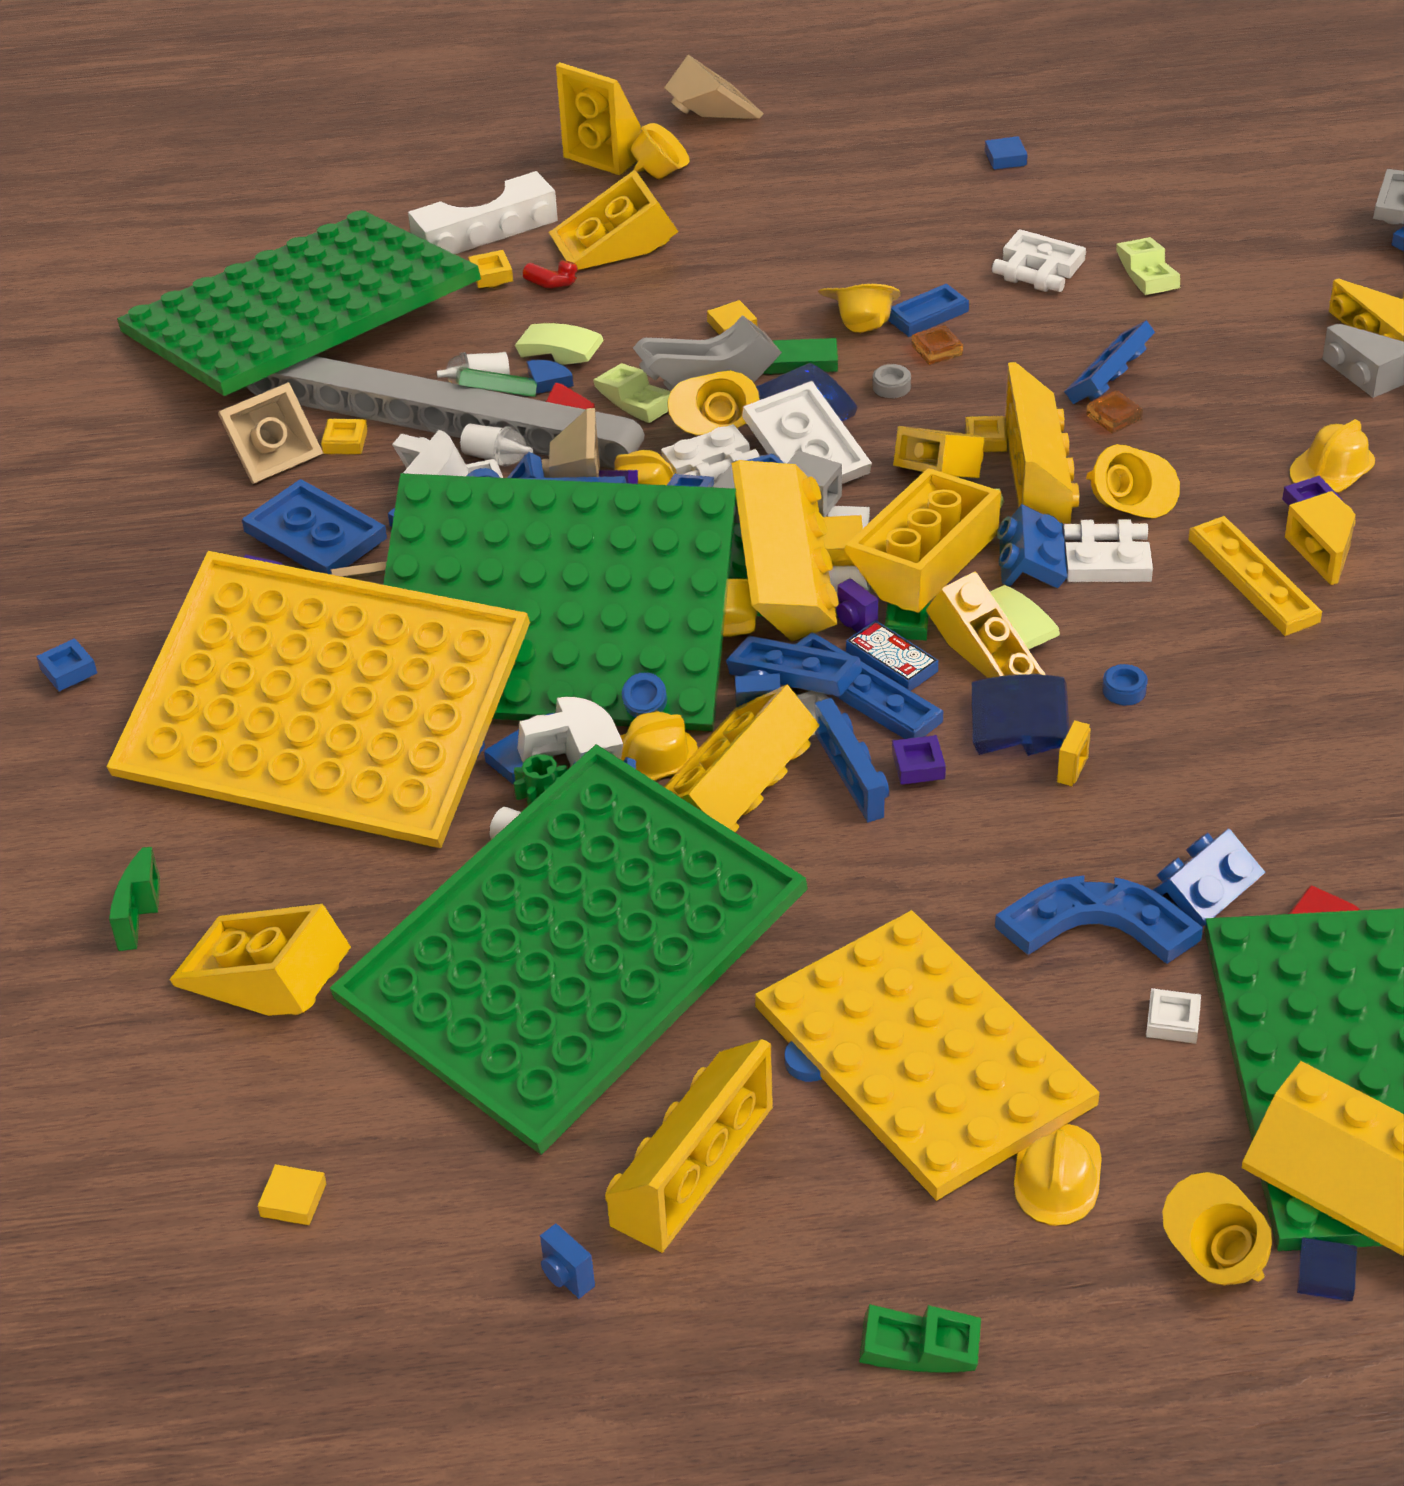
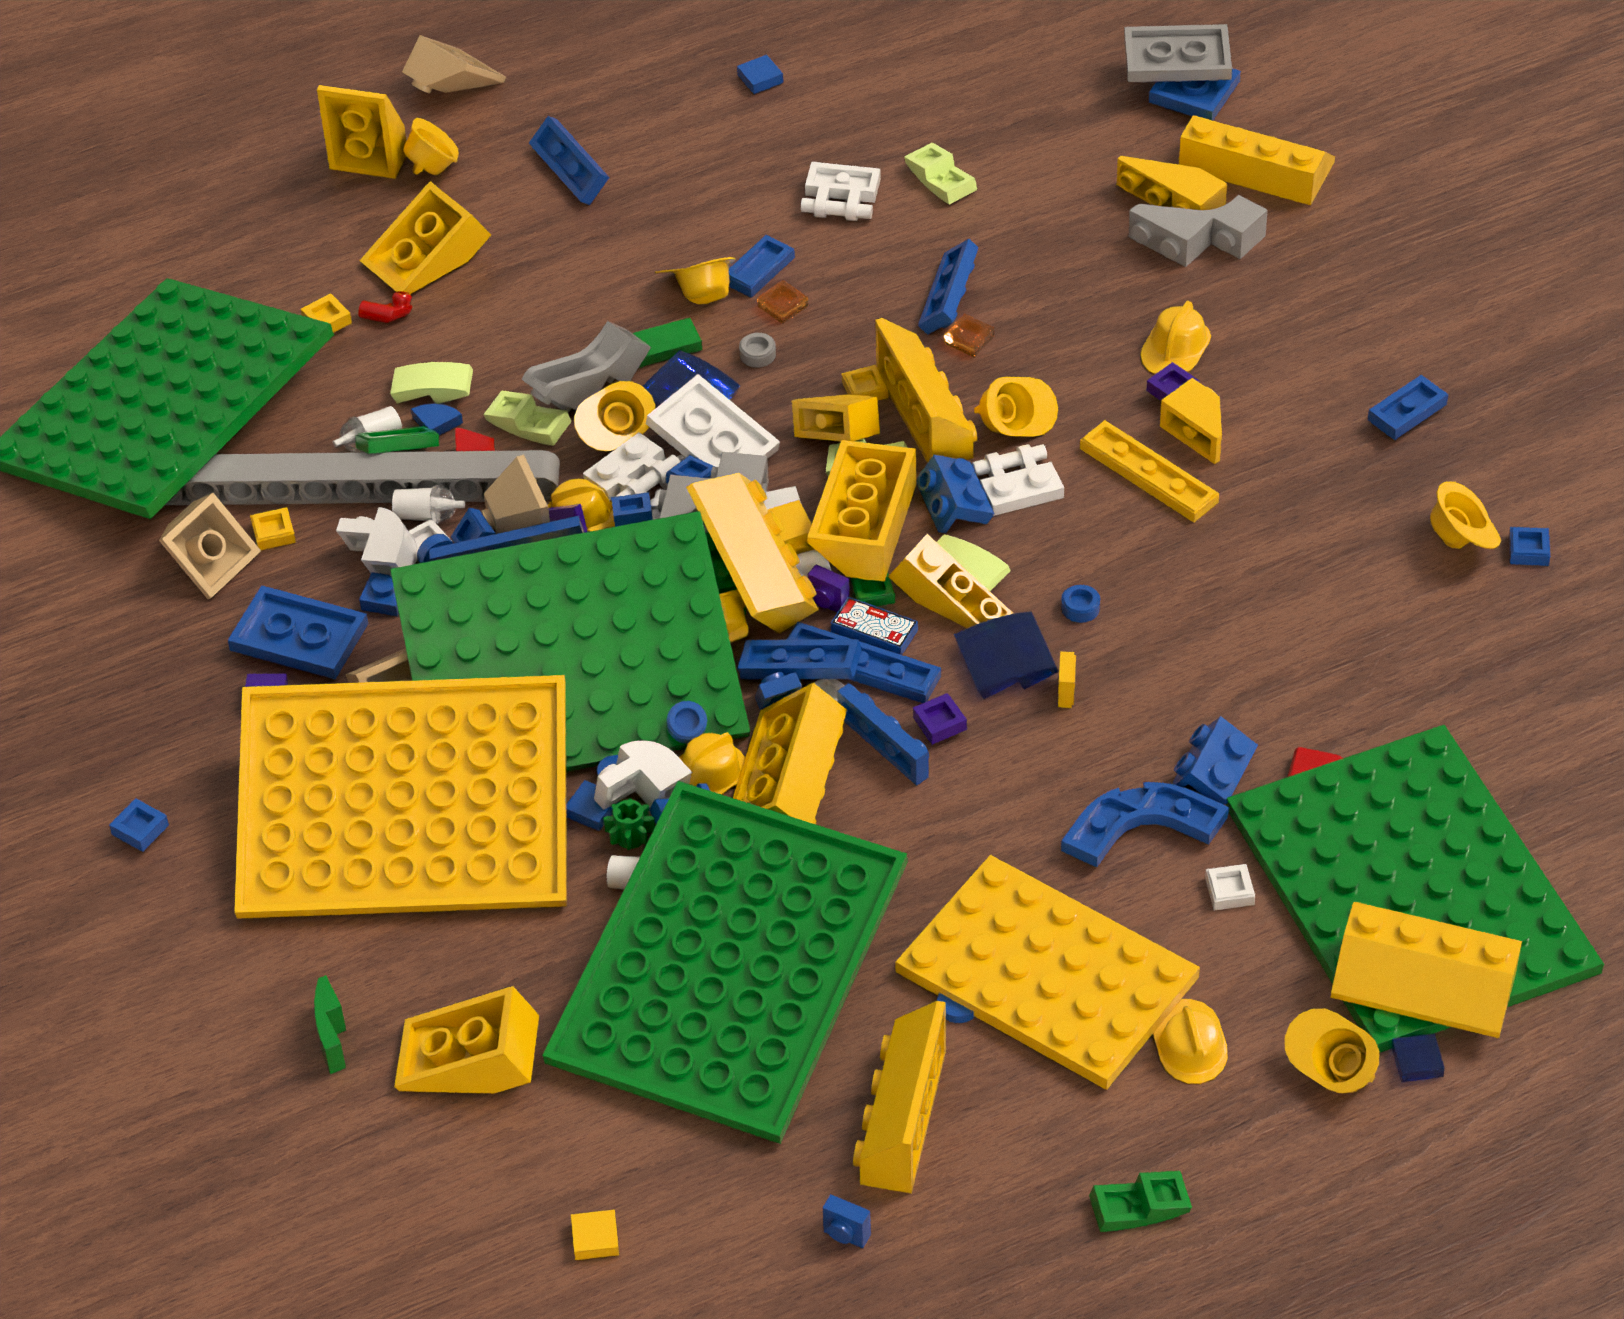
camera: 20 degrees left, 5 degrees up
white arch [408,171,558,254] -> none
yellow tile [707,300,757,335] -> none
none -> blue plate [529,116,610,205]

